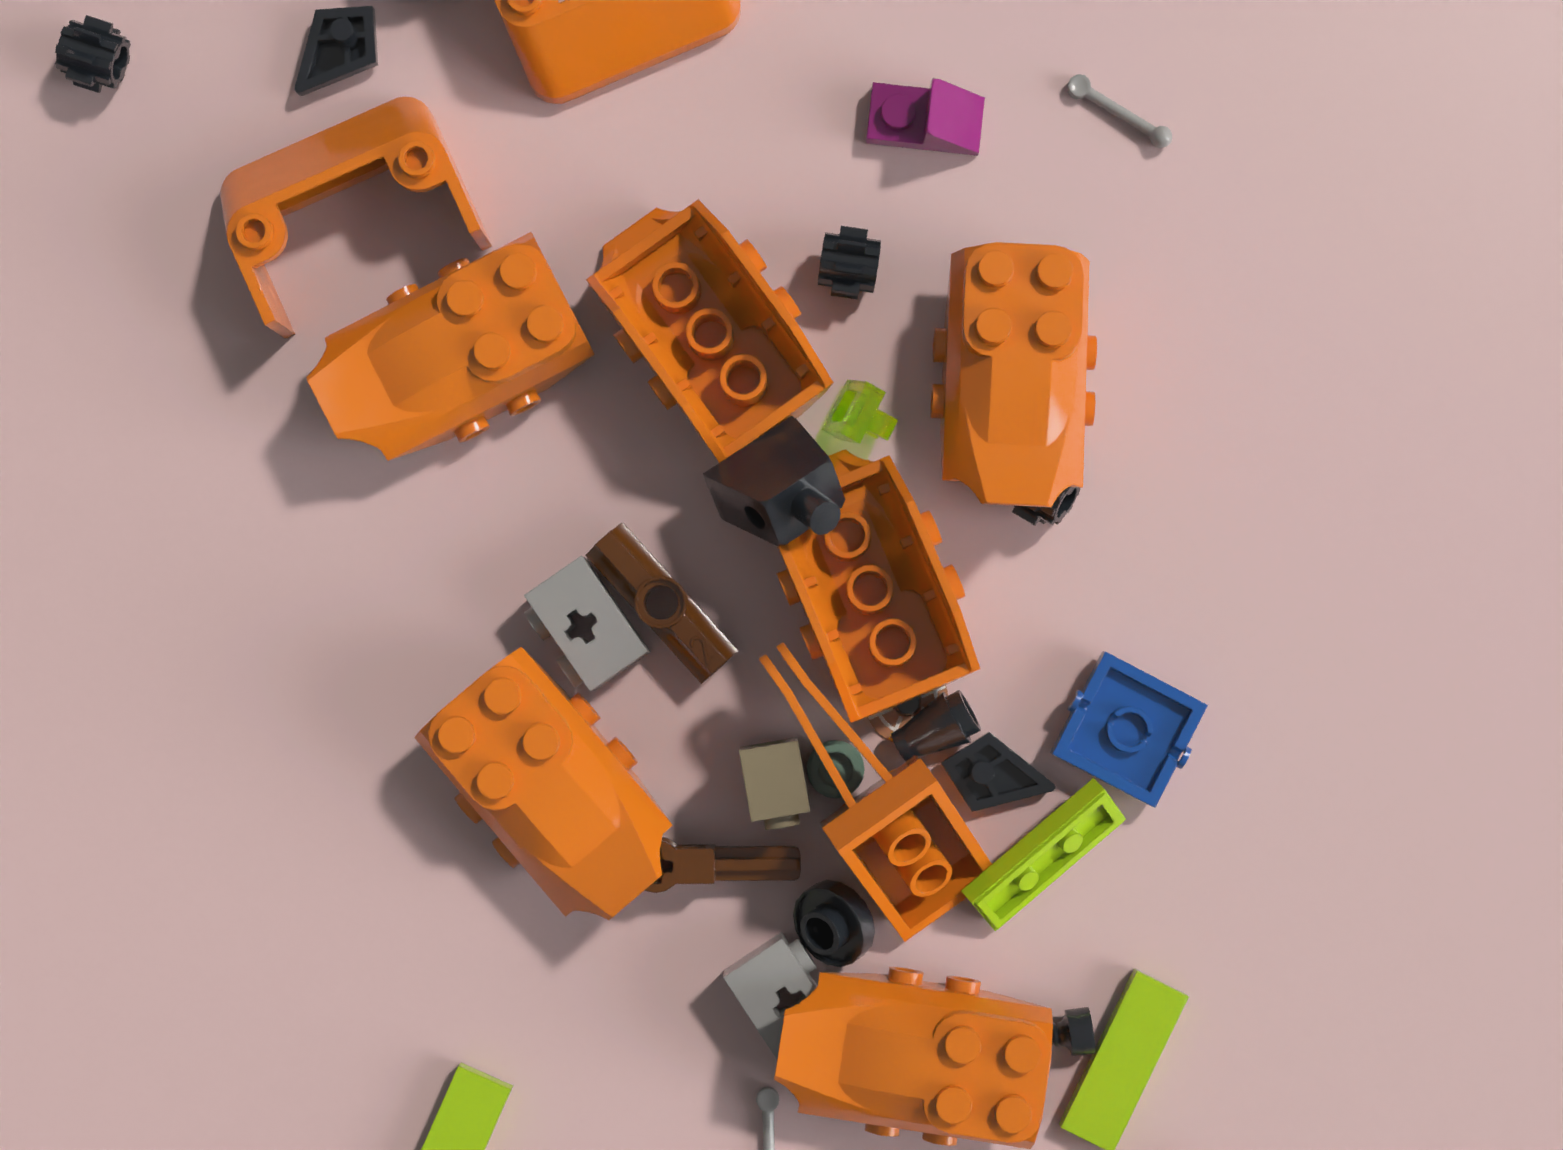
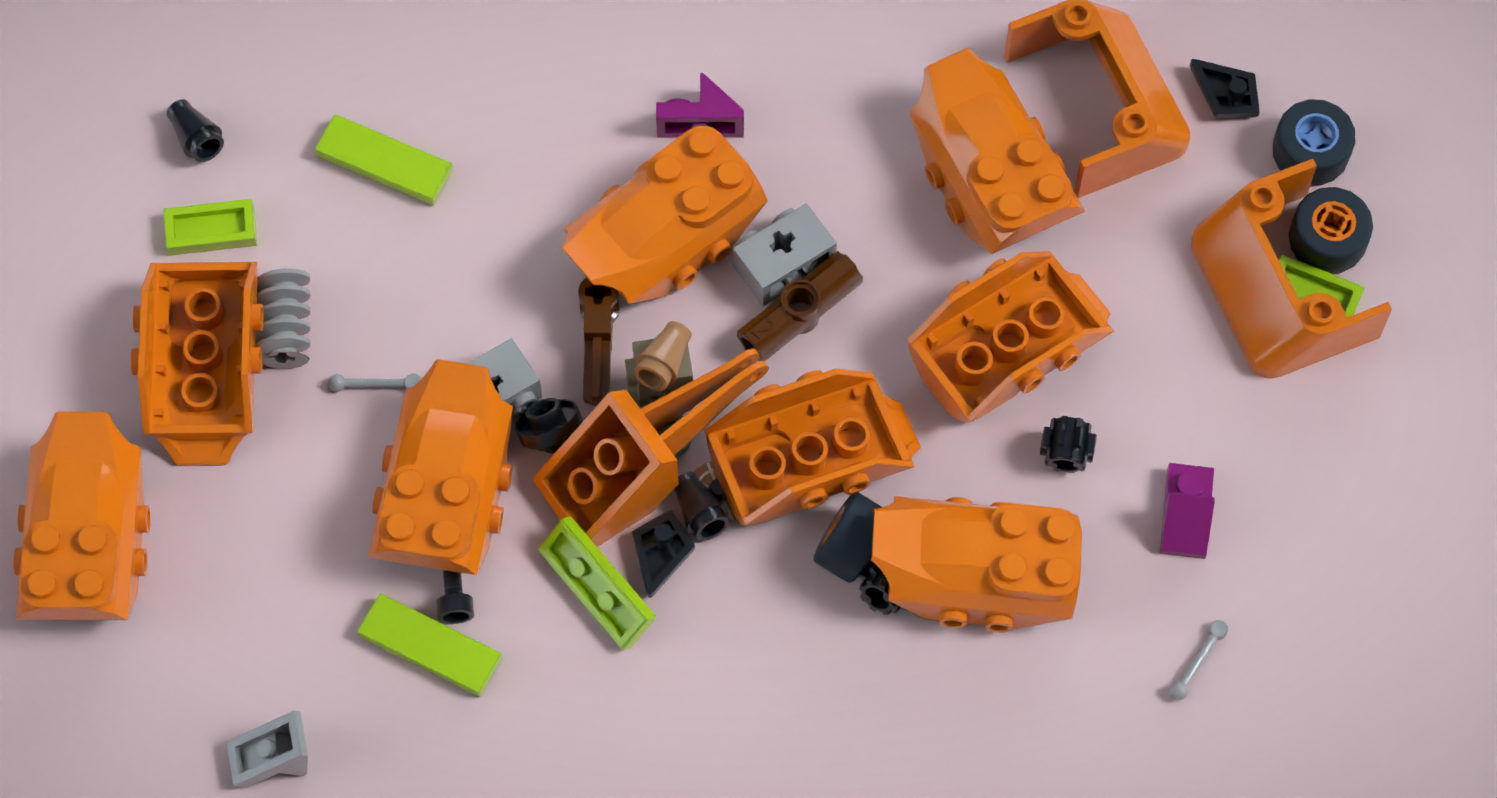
camera: 95 degrees right, 20 degrees down
black torso [703,416,845,546] -> none
clear neon green tile [822,379,898,444] -> none
blue plate [1050,651,1208,808] -> none
none -> medium nougat cone [634,321,692,391]
none -> magenta slope [656,73,744,138]
none -> black wheel [813,492,882,583]

